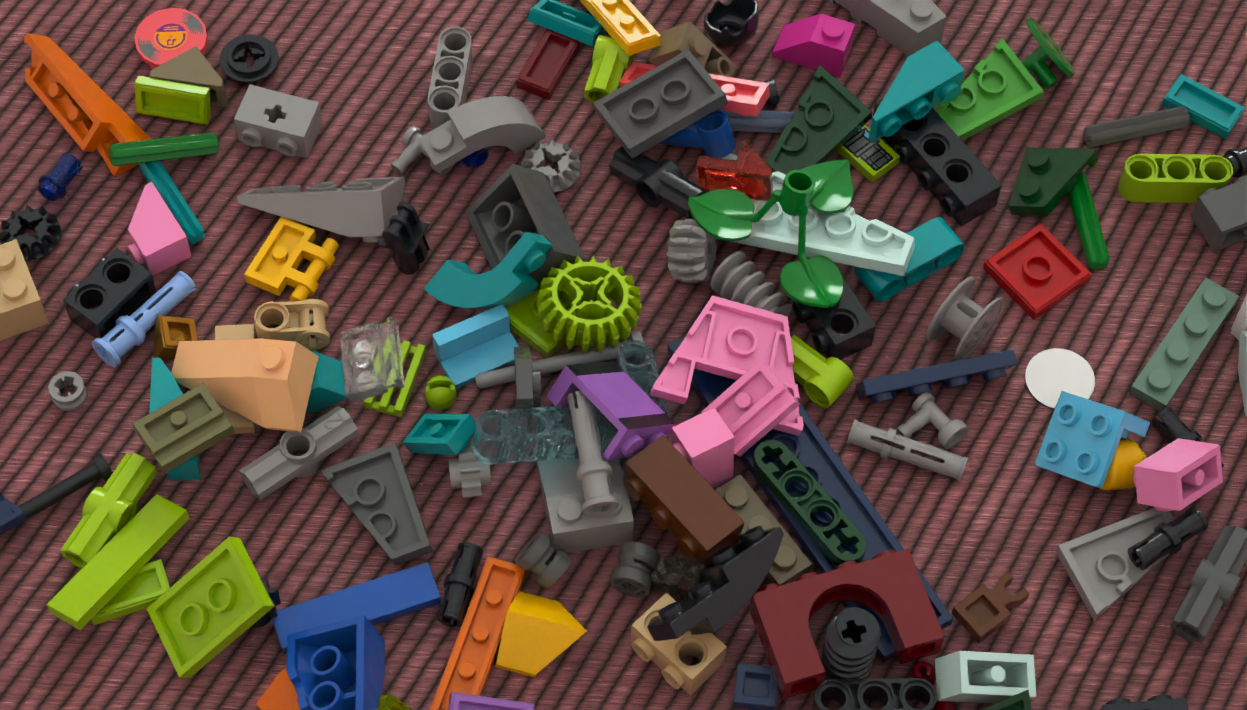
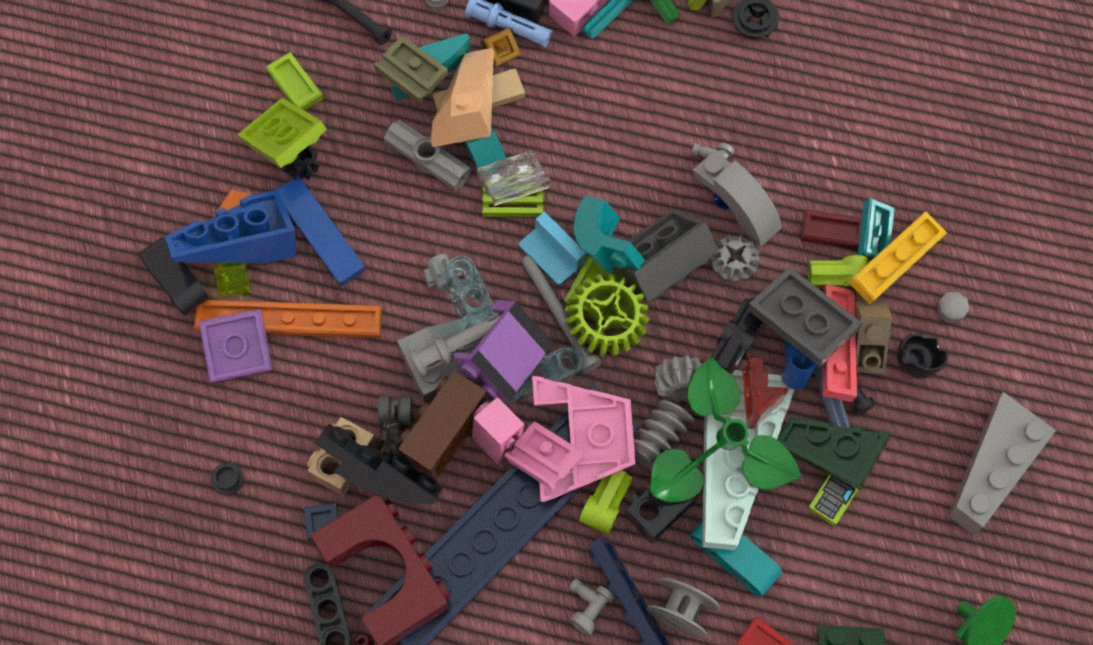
camera: 75 degrees right, 10 degrees up
lime tile [46,494,189,630] -> none
lime piece [60,452,157,569] -> none
light grey brick [234,85,323,158] -> none
light grey wedge [237,177,405,242] -> none
yellow plate [244,217,339,301] -> none
tan piece [254,299,330,350] -> none
dark grey wing [320,442,433,566] -> none
black arm [378,202,430,274] -> none
teal plate [402,414,479,455] -> none
lime hinge [425,375,457,410] -> none
light grey beam [428,27,473,129] -> none
black pin [437,542,483,627] -> none
yellow slope [496,591,587,678] -> none
dark grey wing [514,346,541,423] -> none
dark grey wheel [515,532,572,589] -> none
dark tan plate [715,474,812,586] -> none
dark green beam [753,440,866,567] -> none
dark pink slope [772,14,855,77] -> none
black piece [821,607,881,679] -> none
light grey pin [847,419,968,481] -> none
teal slope [869,40,965,143] -> none
black brick [873,98,1002,226] -> none
bright green wing [935,38,1044,141] -> none

